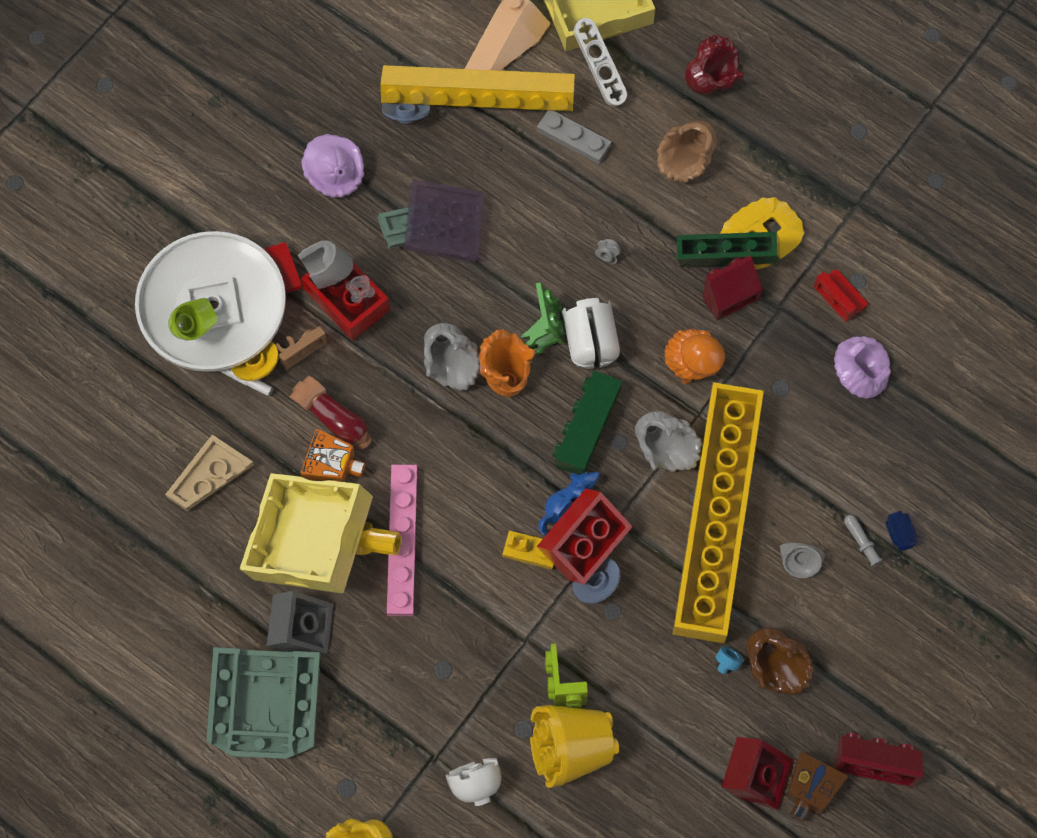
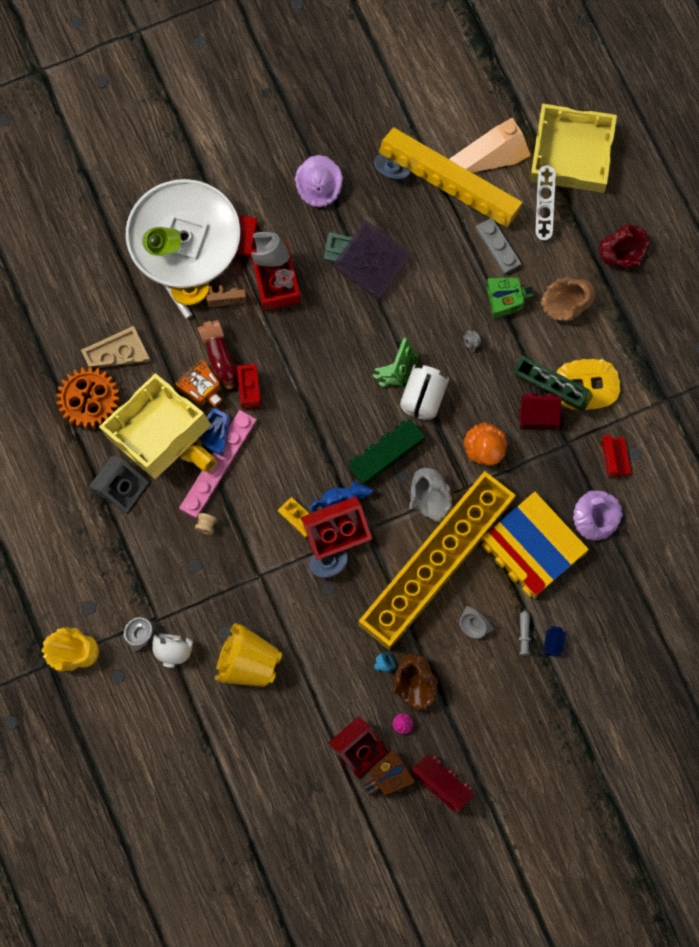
camera: 30 degrees right, 5 degrees up
sand green wedge [206,647,321,759] -> none
light grey hair [424,323,481,391] -> none
orange hair [479,329,535,397] -> none
lime bracket [545,643,588,708] -> none
none -> orange gear [56,367,120,430]
none -> light grey piece [124,617,154,652]
none -> tan wheel [194,513,218,535]
none -> blue wing [198,408,230,457]
none -> red panel [237,364,261,410]
none -> dark pink plate [393,714,413,734]
none -> panel [481,492,589,600]
none -> bright green torso [486,278,533,319]

